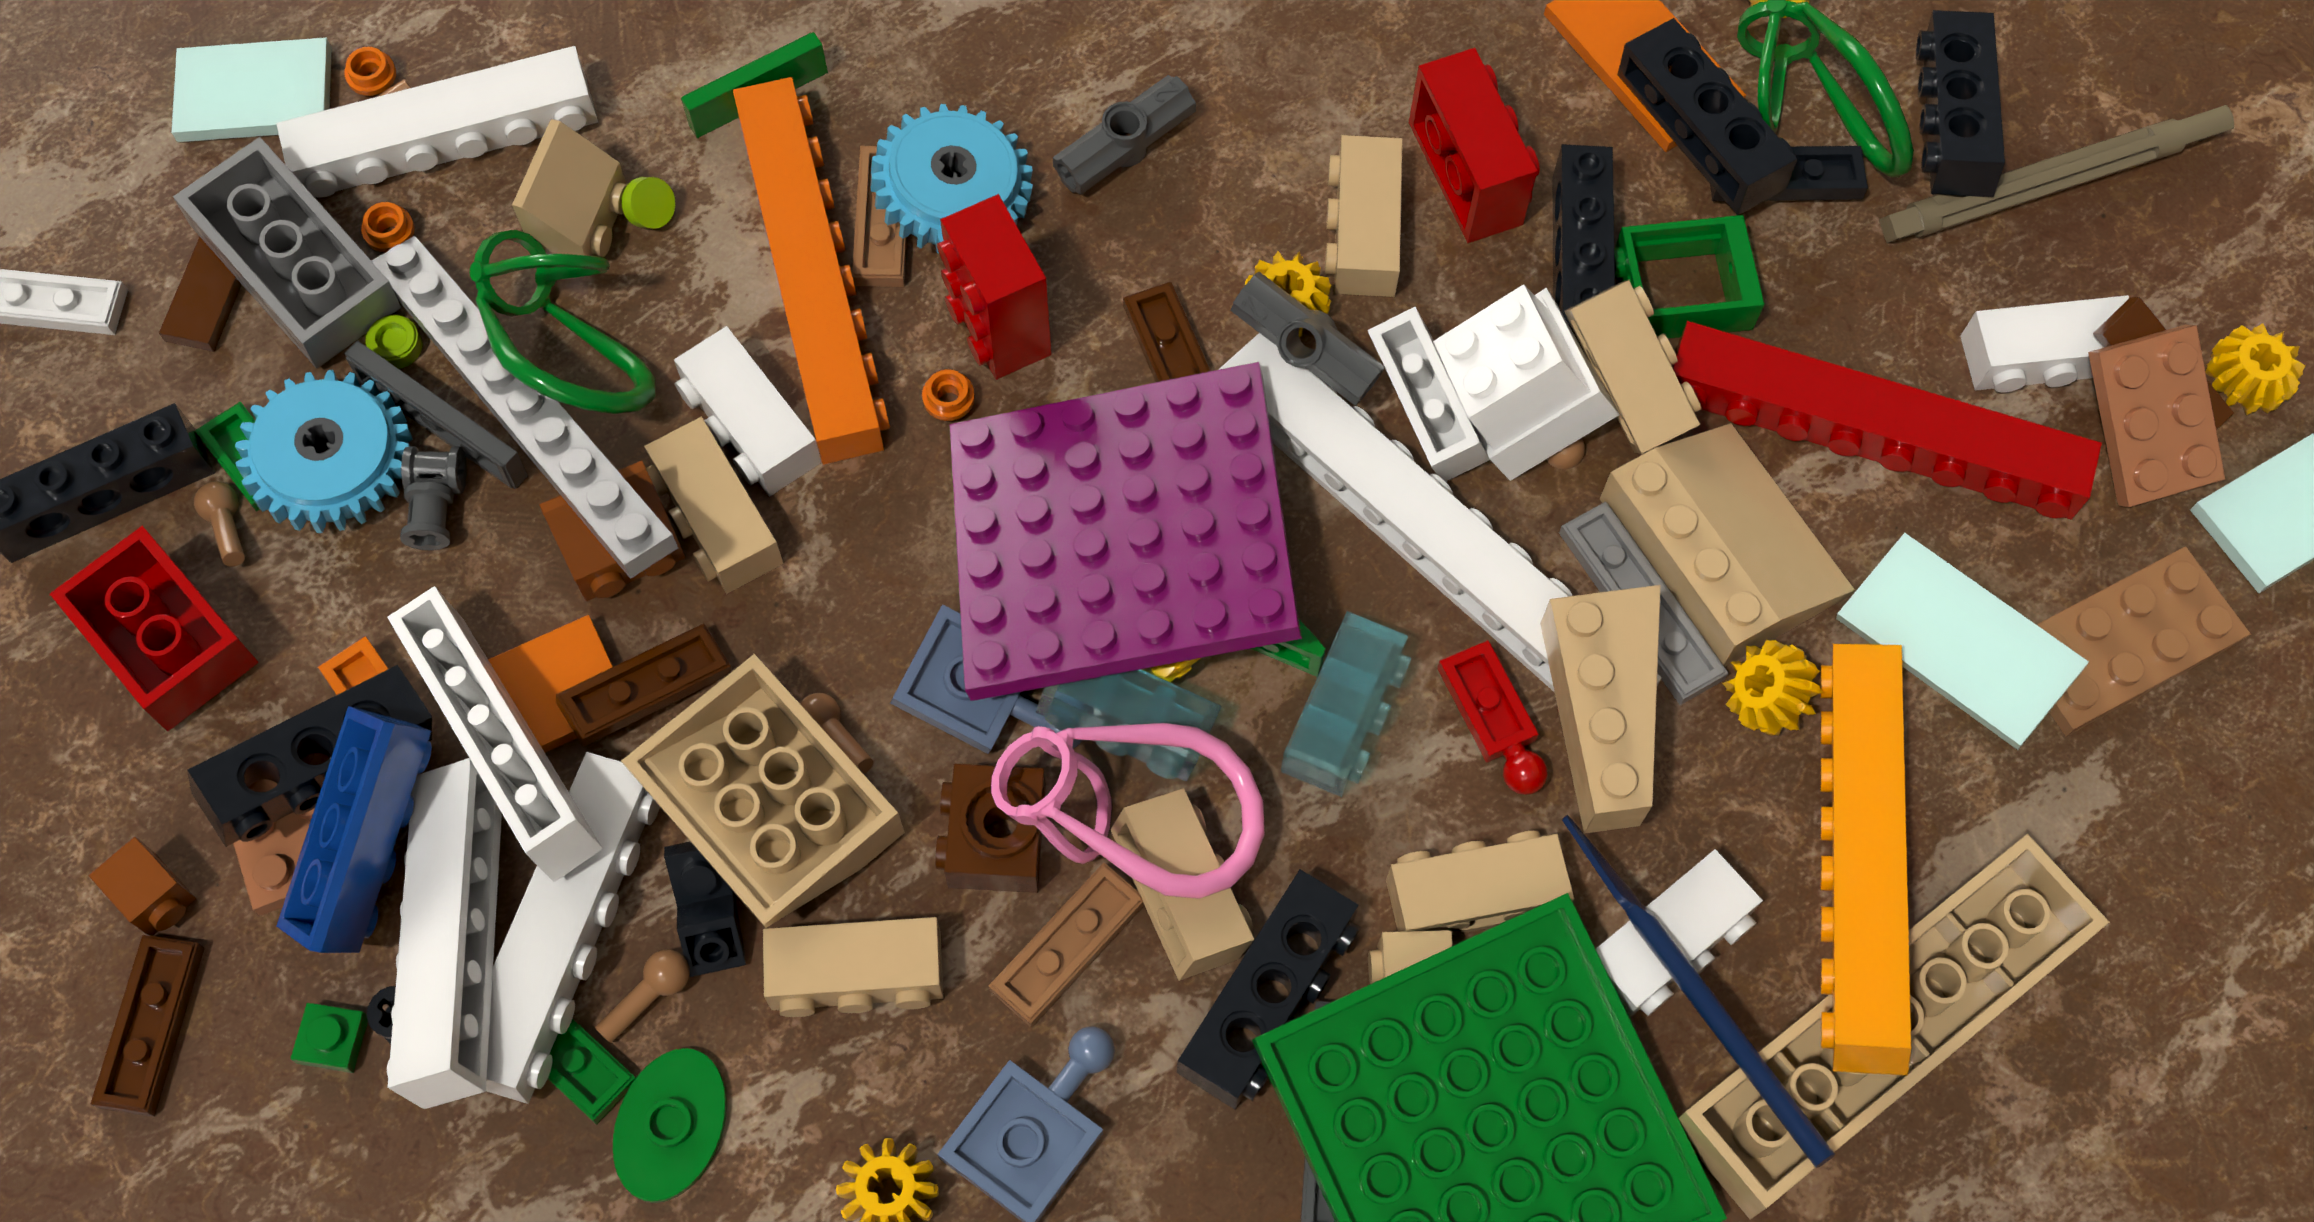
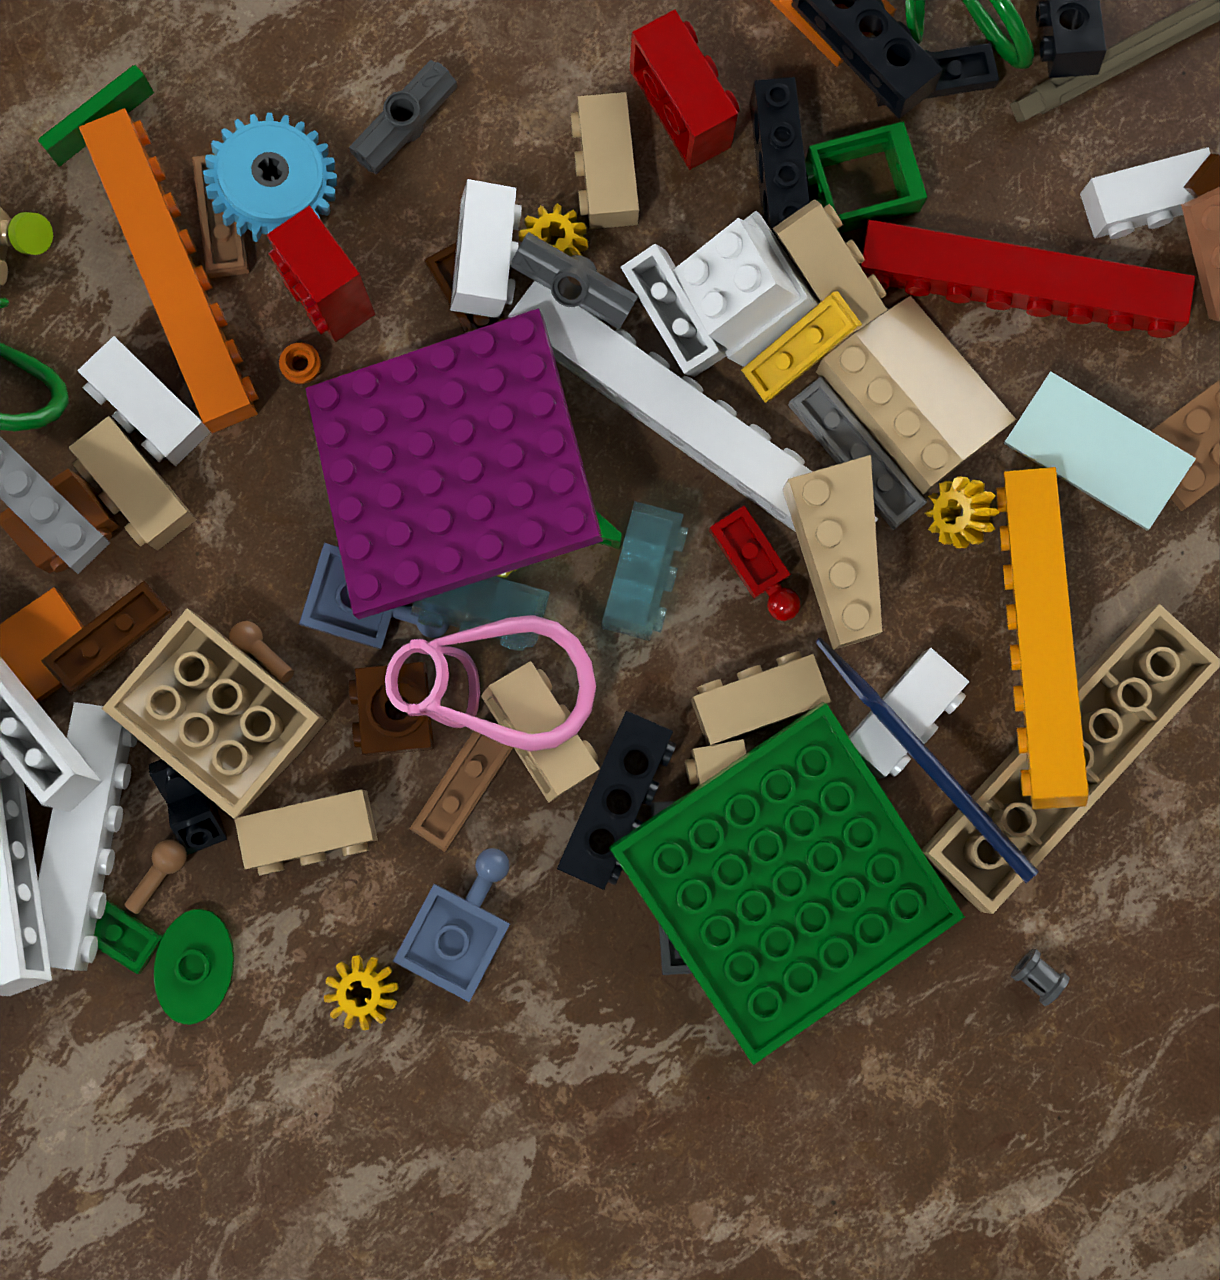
camera: 15 degrees left, 15 degrees up
none -> white brick [450,179,522,318]
none -> yellow tile [741,291,862,403]

